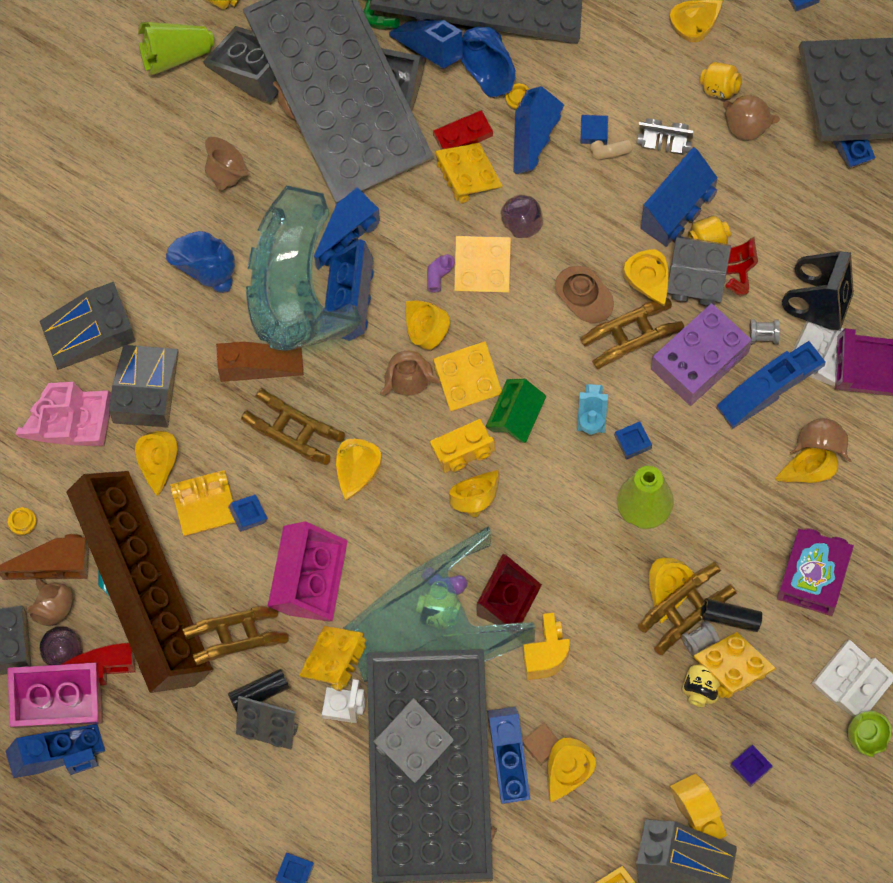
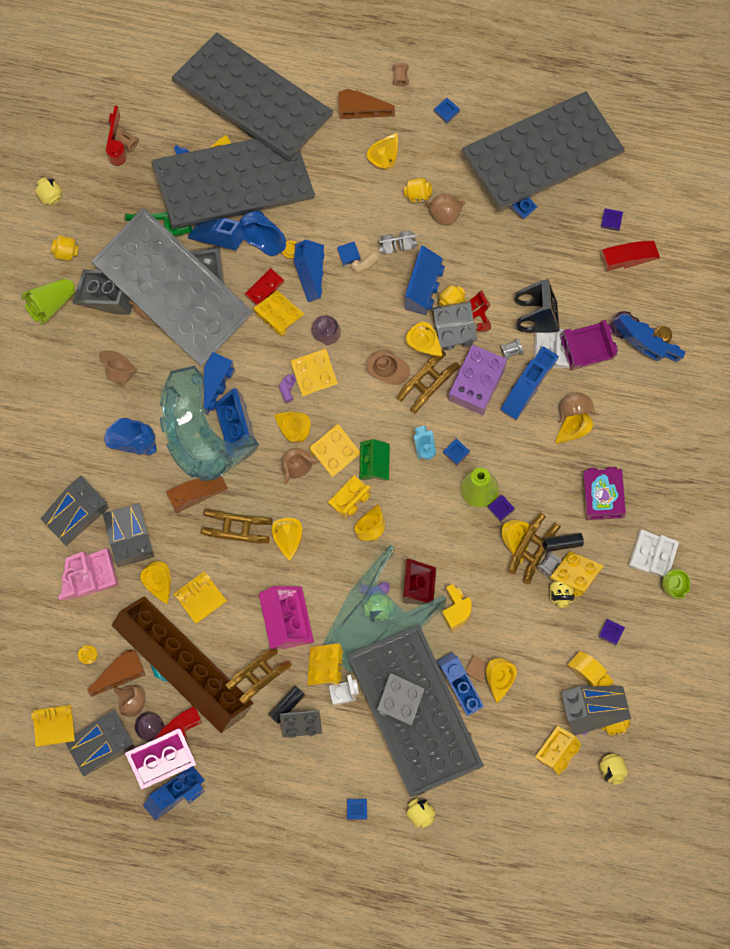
camera: 20 degrees left, 5 degrees up
blue tile [228,494,268,532] -> none
none -> dark purple tile [488,495,515,522]

